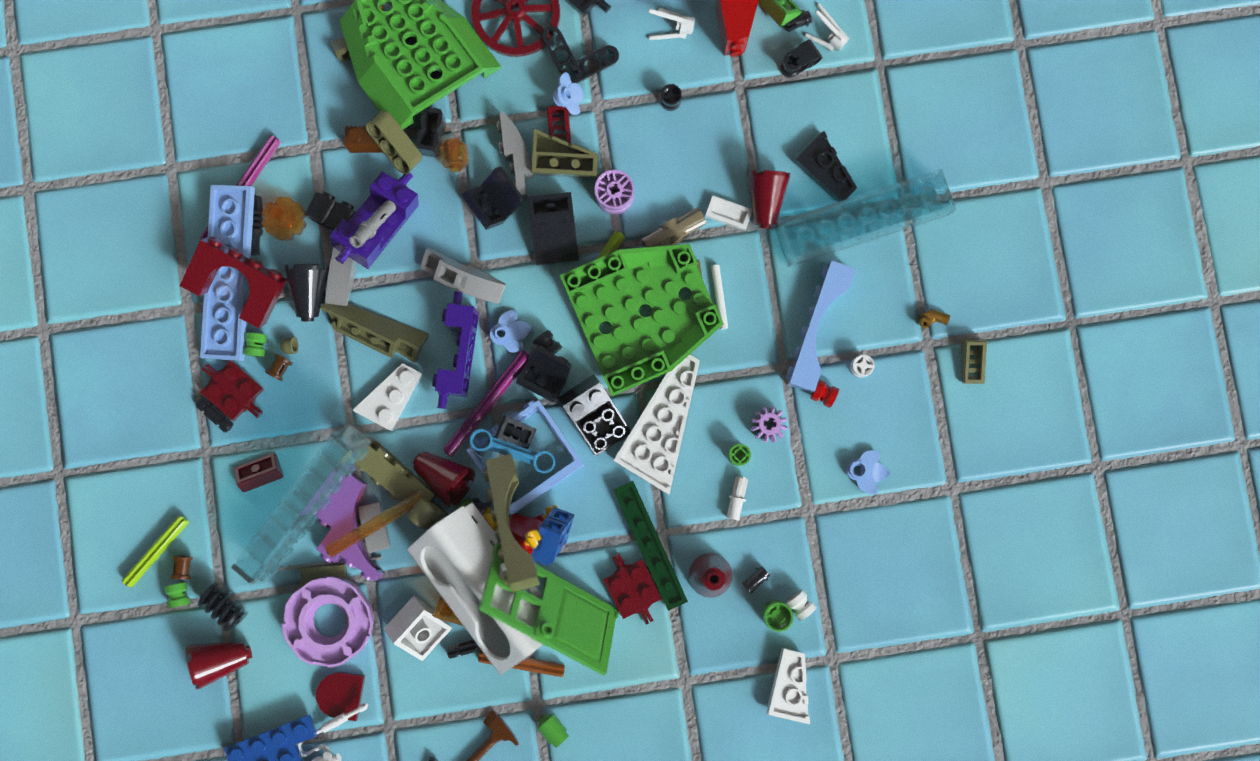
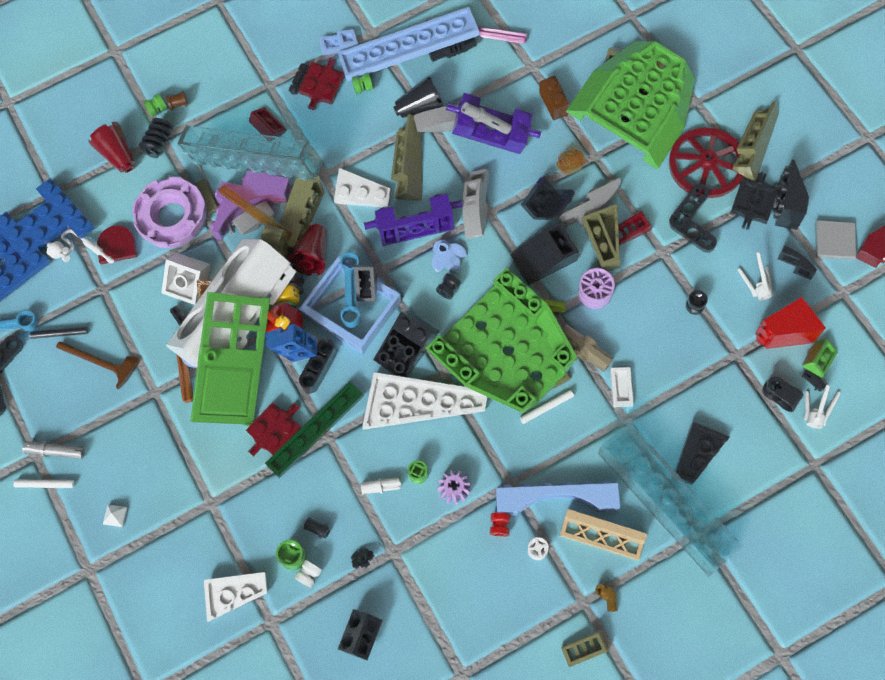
camera: 75 degrees right, 15 degrees down
lime axle [122,515,189,587] -> none
dark red arch [179,236,287,329] -> none
clear orange plant [262,197,307,241] -> none
reddish brown bush [265,353,293,381] -> none
olive hinge [280,337,299,354] -> none
black brick [304,191,356,231] -> none
olive beam [366,110,422,174] -> none
black brick [416,107,446,158] -> none
magenta axle [443,350,529,457] -> none
olive arch [483,454,540,592] -> none
black bracket [516,345,572,403] -> none
bright green brick [536,713,569,748] -> none
light blue plate [553,72,583,115] -> none
cone [689,553,732,598] -> none
dark red cone [747,170,790,229] -> none
light blue plate [846,450,890,494] -> none
none -> black beam [299,338,337,394]
none -> light blue slope [319,29,358,55]
none -> black brick [338,609,383,660]
none -> black plant [351,547,375,569]
none -> tan fence [560,509,647,561]

